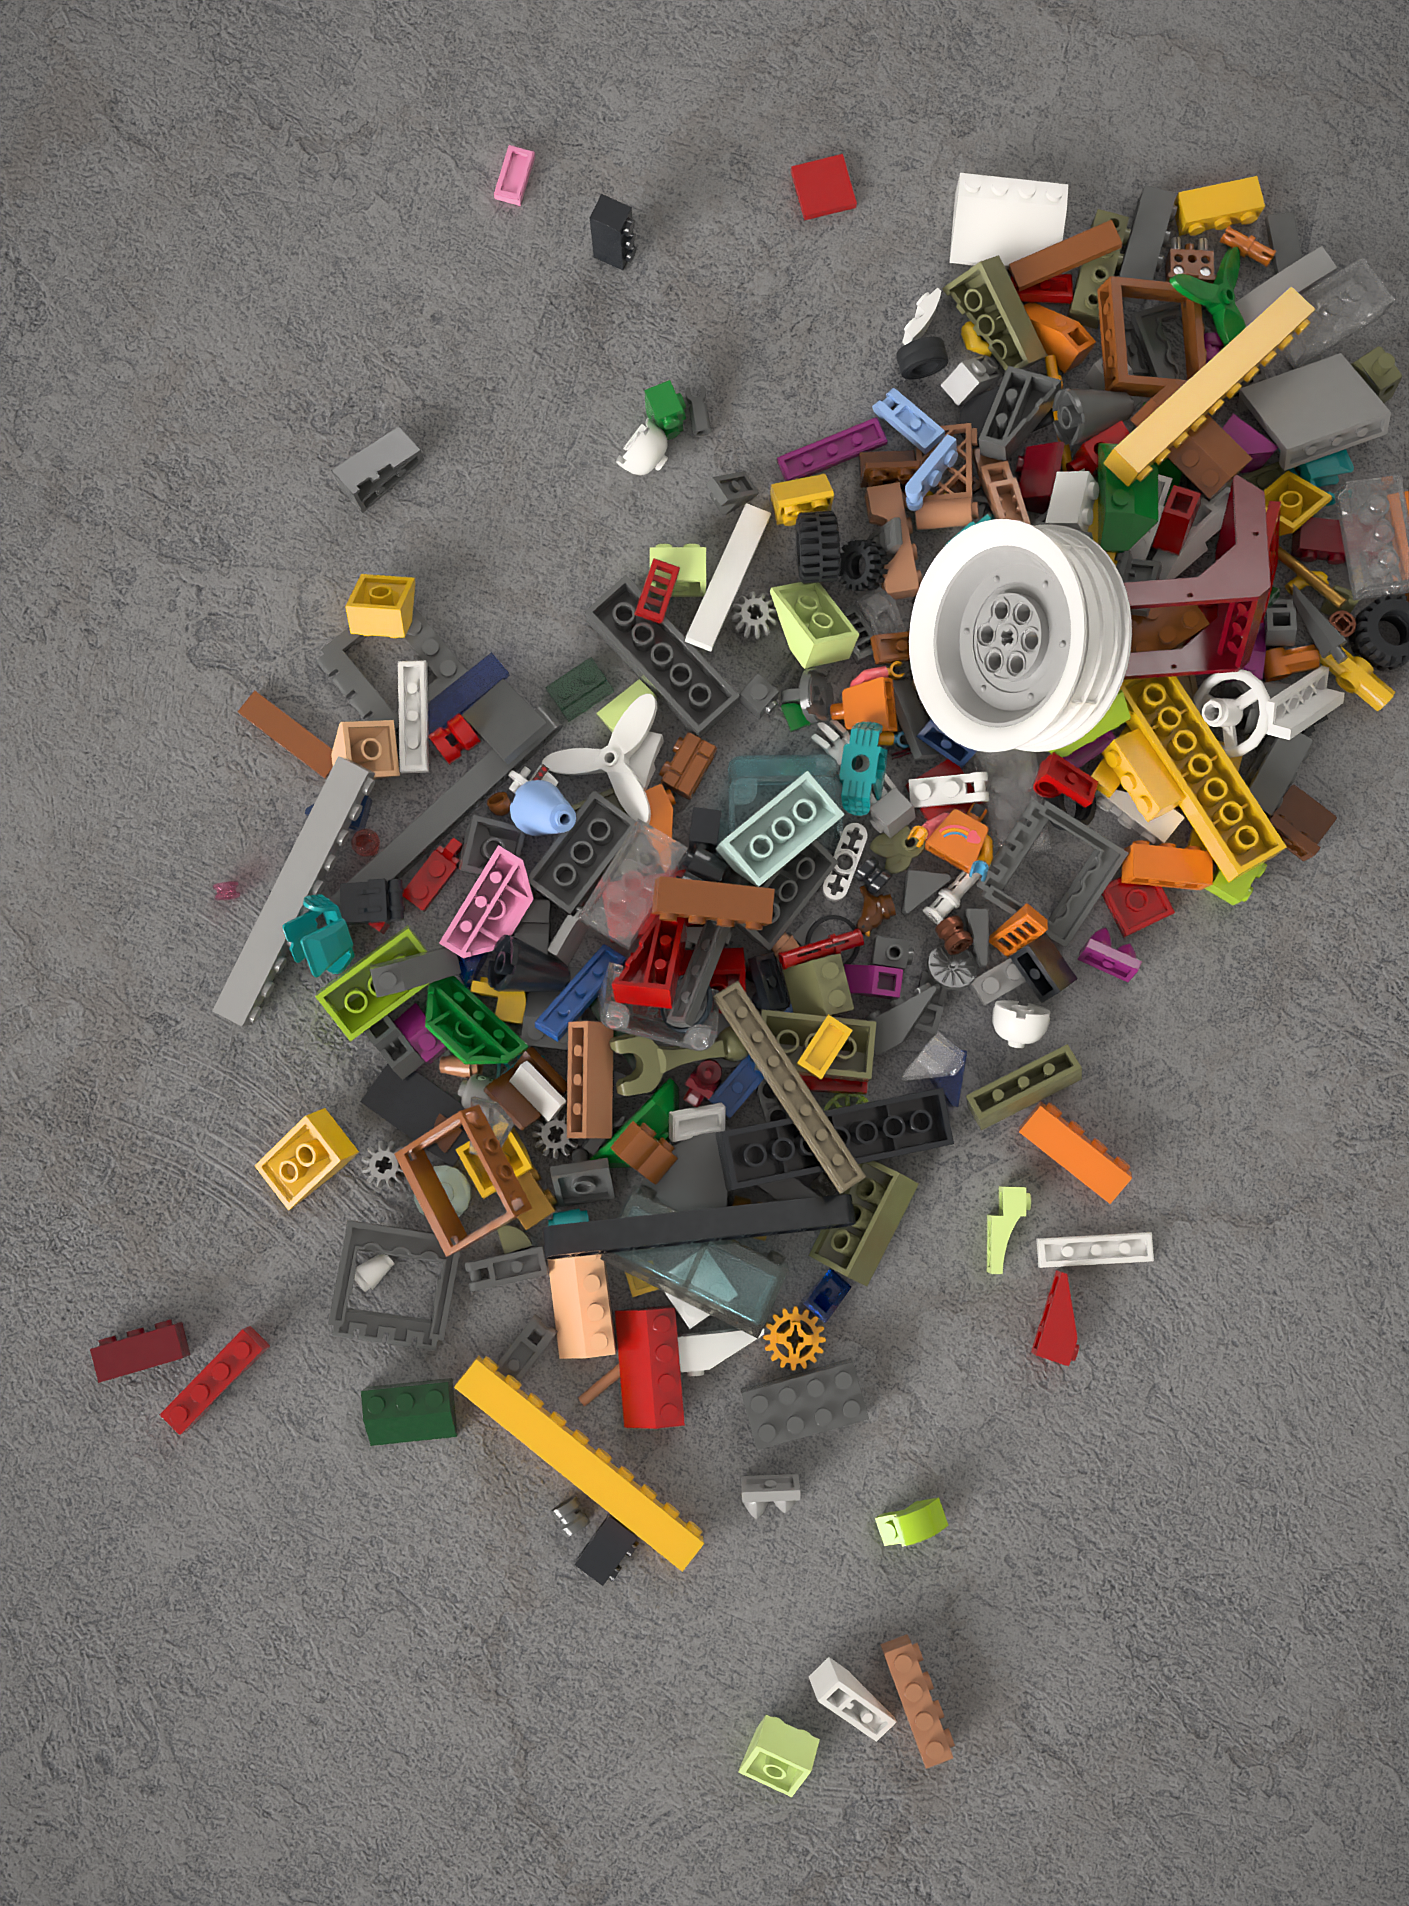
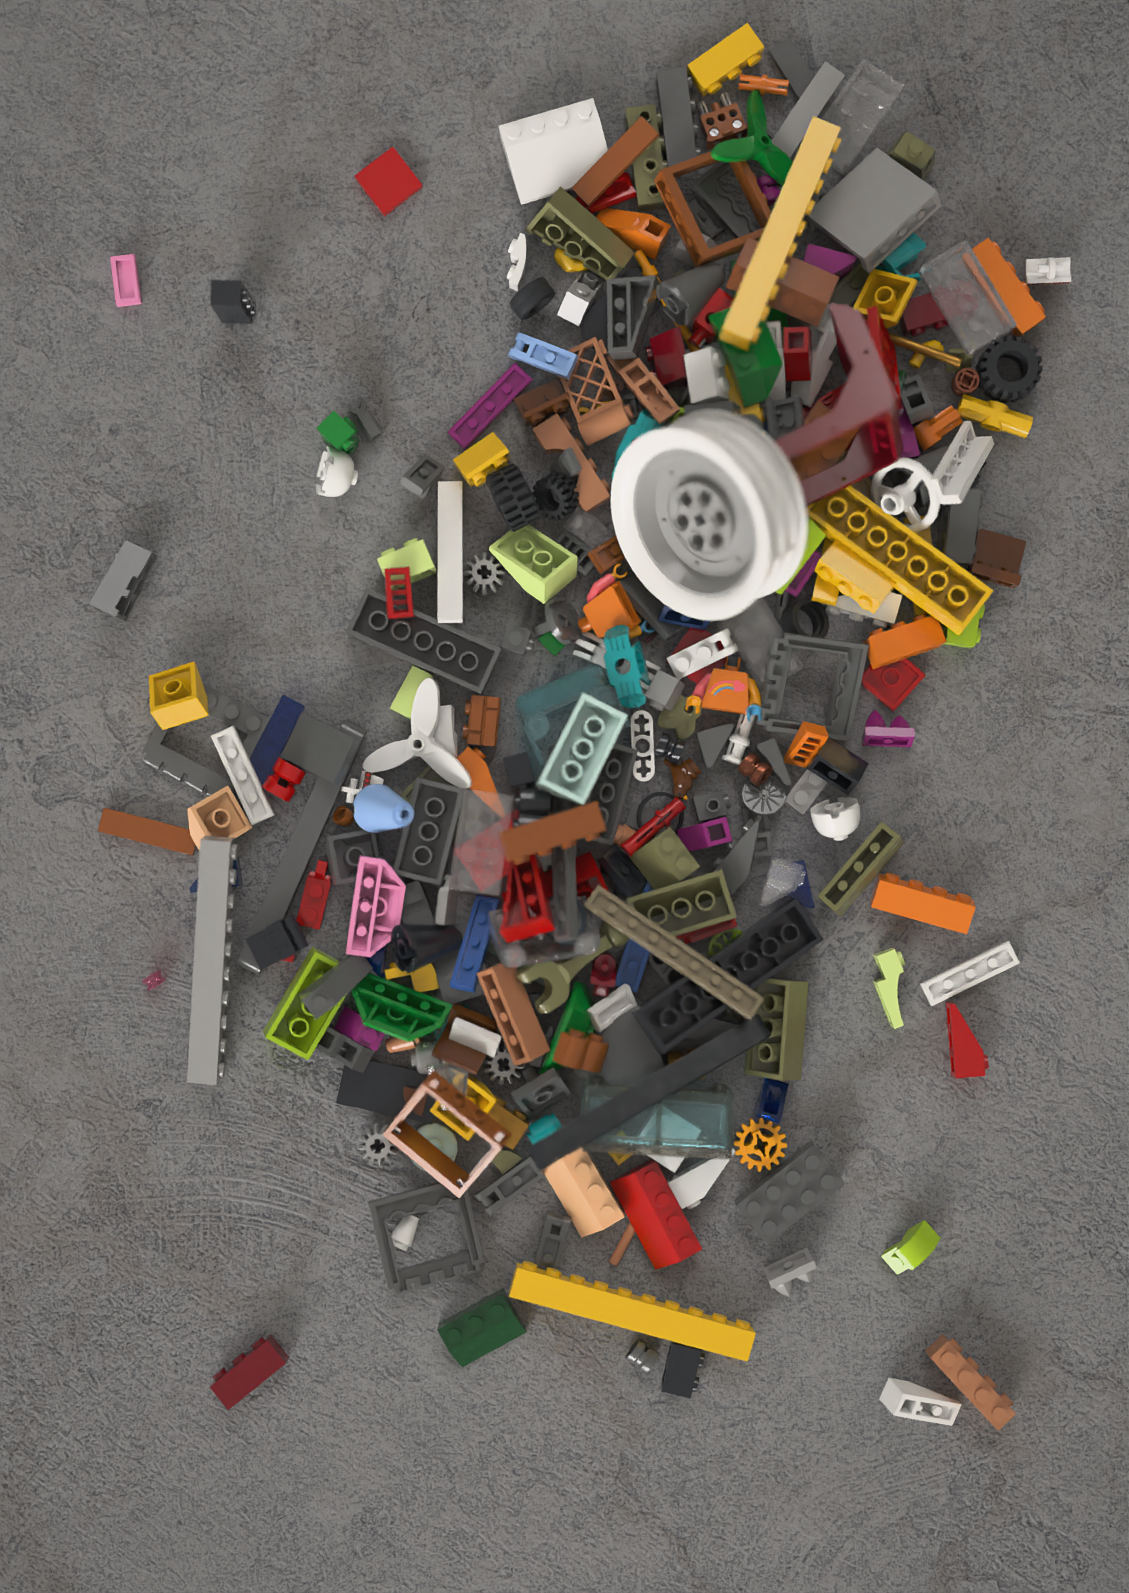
camera: 20 degrees left, 5 degrees up
red arch [159,1326,270,1435] -> none
yellow slope [255,1108,359,1210] -> none
teal piece [282,894,355,978] -> none
clear red cone [351,829,380,857] -> none
clear green plate [545,657,614,722] -> none
yellowish green slope [739,1715,820,1797] -> none
yellow tile [797,1015,853,1080] -> none
light blue plate [905,434,958,511] -> none
red plate [1033,752,1099,808] -> none
dark grey bar [1293,584,1348,664] -> none

